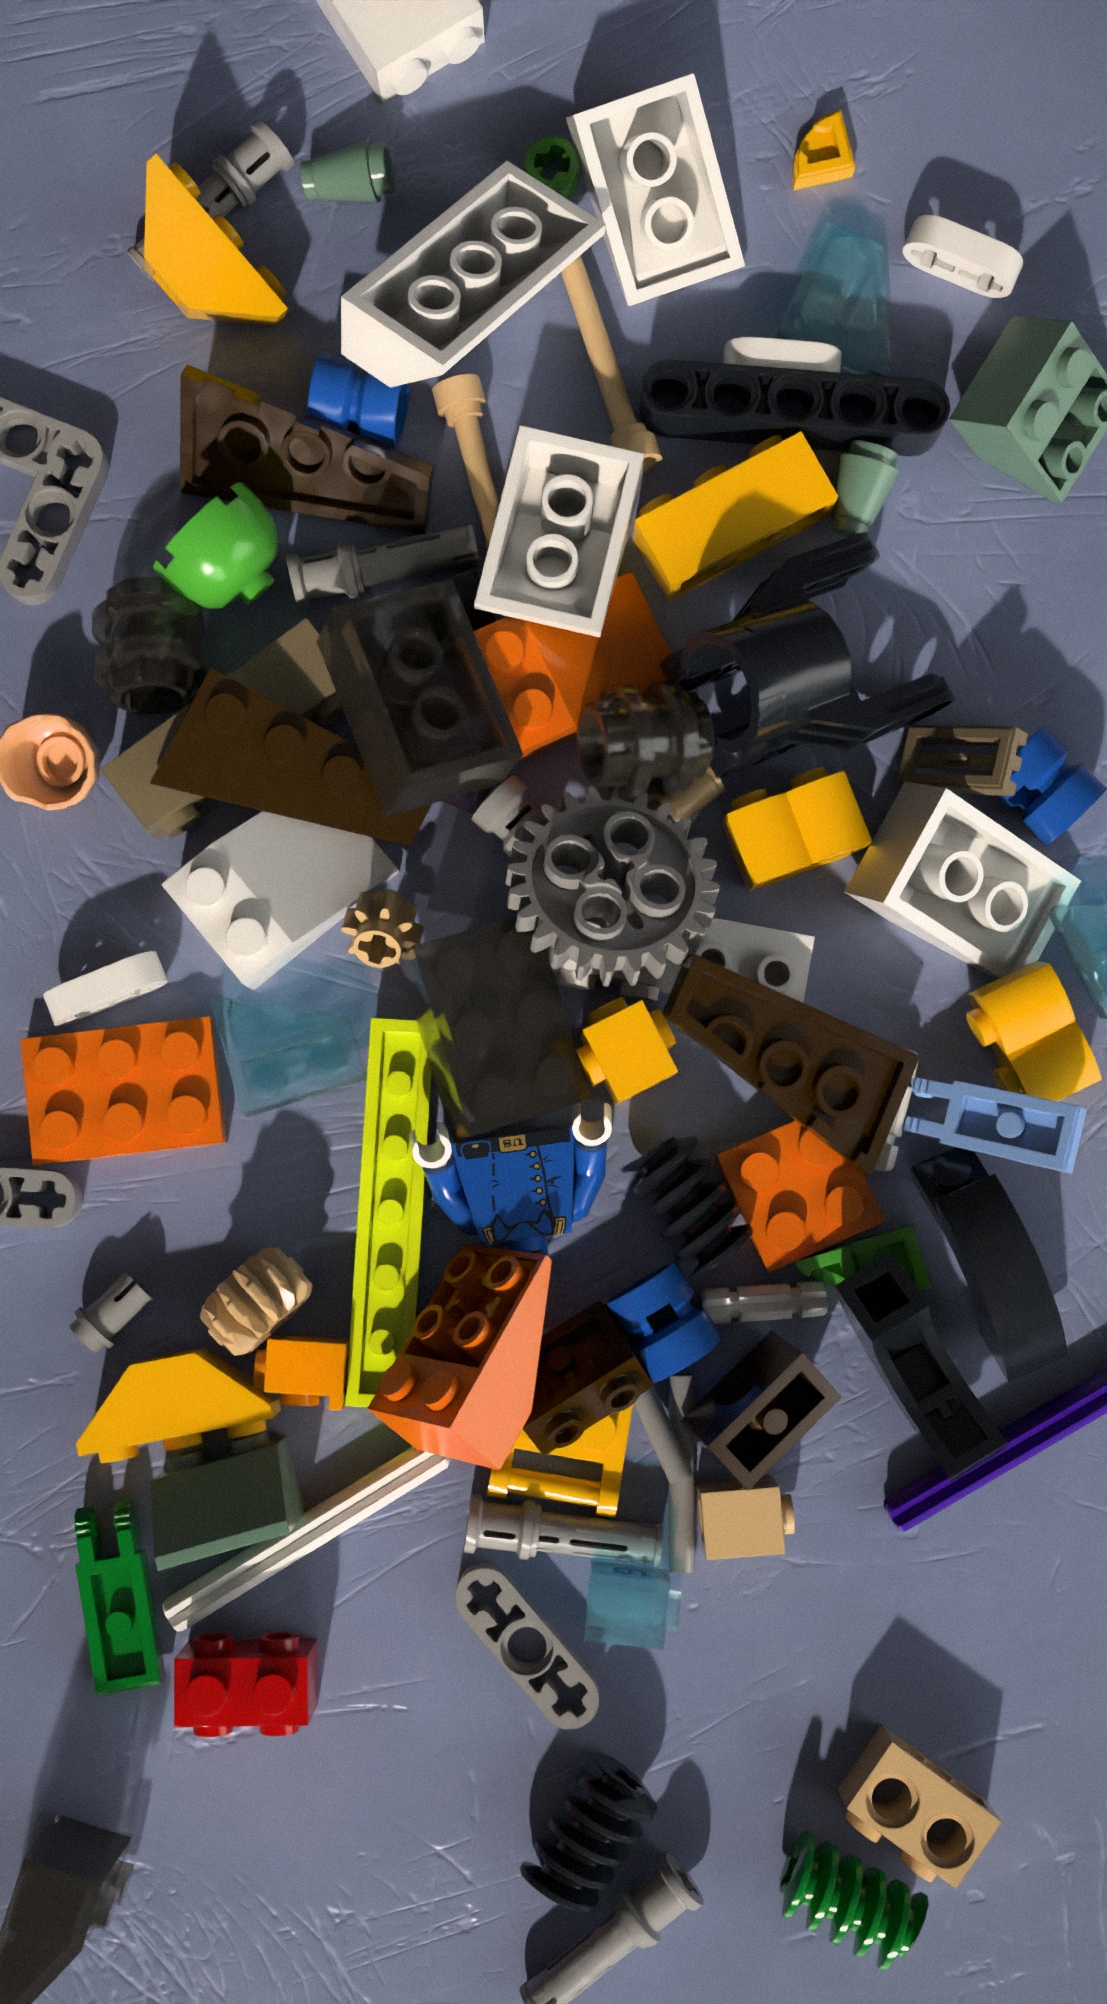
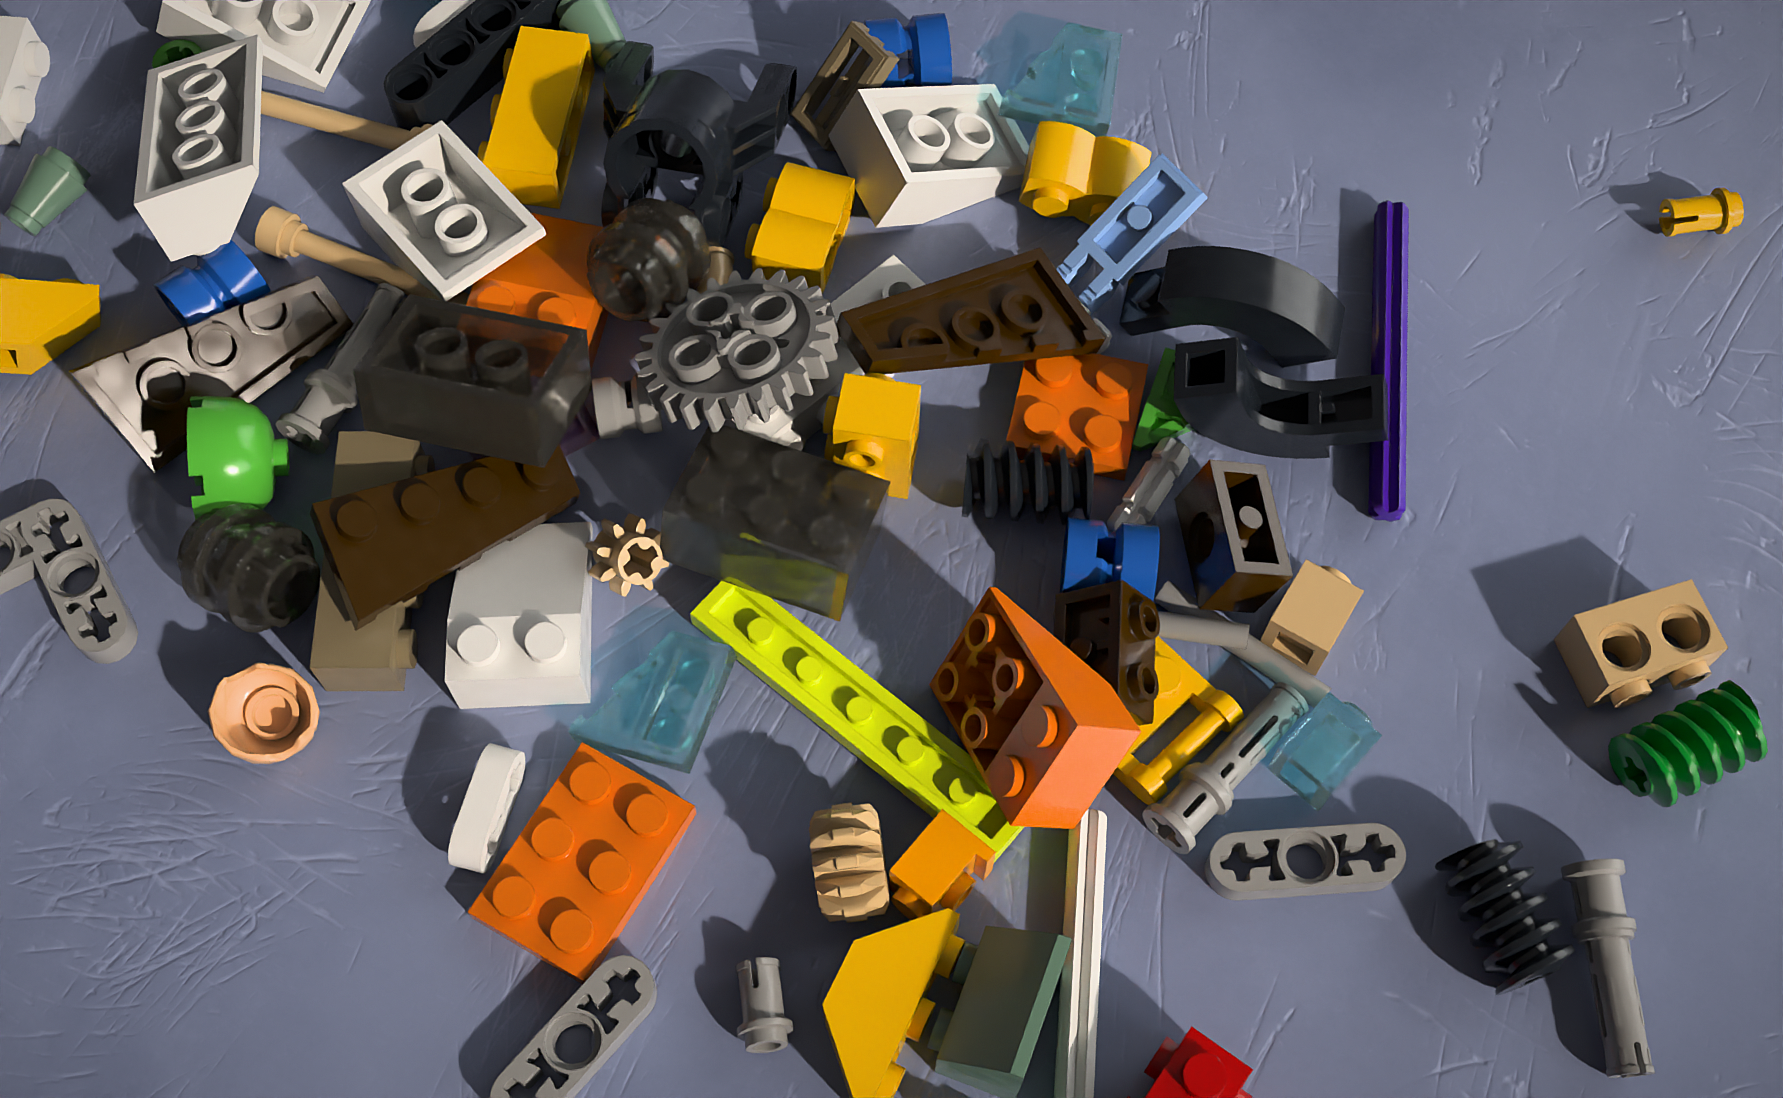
camera: 55 degrees left, 20 degrees down
blue torso [409,1102,612,1274] -> none

